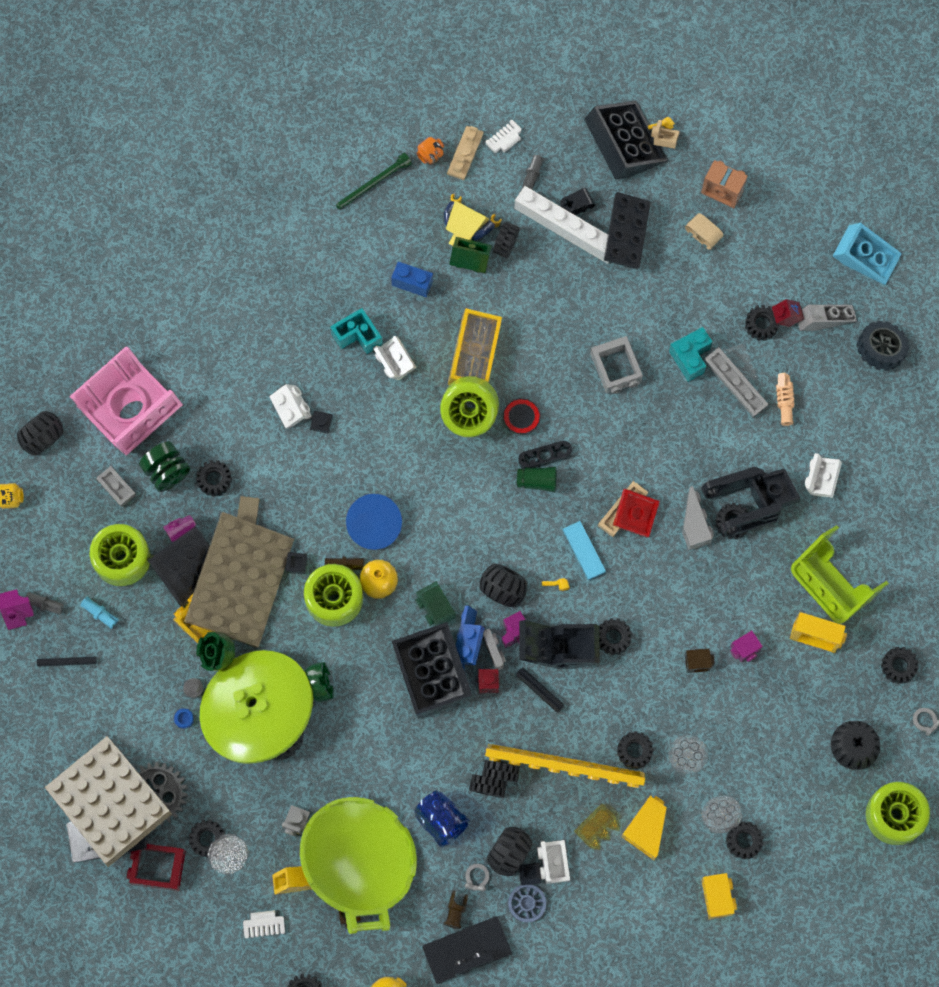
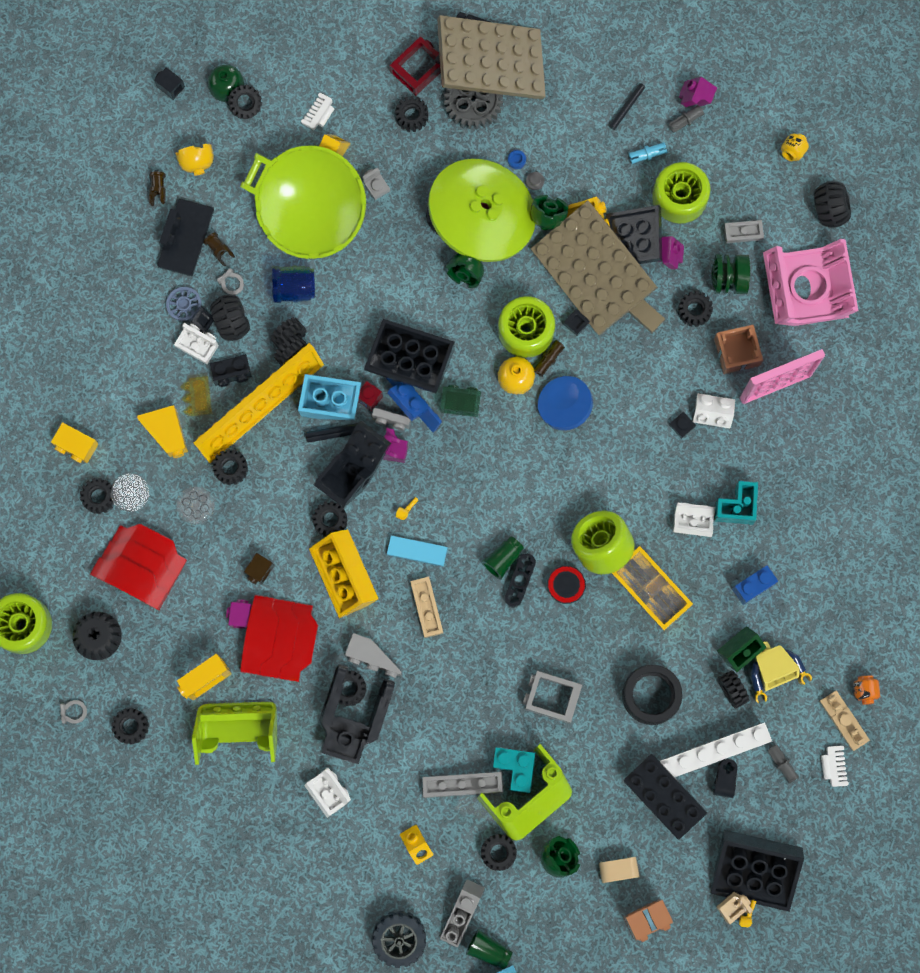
camera: 130 degrees right, 5 degrees up
clear tile [208,834,248,875] -> none
dark green piece [336,152,412,209] -> none
black wheel [480,564,527,607] -> none
red tile [613,489,660,538] -> none
dark red brick [772,299,804,327] -> none
light nougat hinge [776,373,795,426] -> none
none -> red slope [90,524,187,611]
none -> black bracket [210,354,252,387]
none -> red slope [240,595,319,682]
none -> medium azure slope [298,374,361,420]
none -> yellow slope [309,529,379,618]
none -> yellow bracket [400,825,433,865]
none -> dark green plant [466,929,513,969]
none -> lime windscreen [477,744,572,841]
none -> dark green cylinder [540,836,580,878]
none -> black tyre [622,665,683,725]
none -> nougat container [714,325,763,374]
none -> bright pink tile [740,349,825,404]

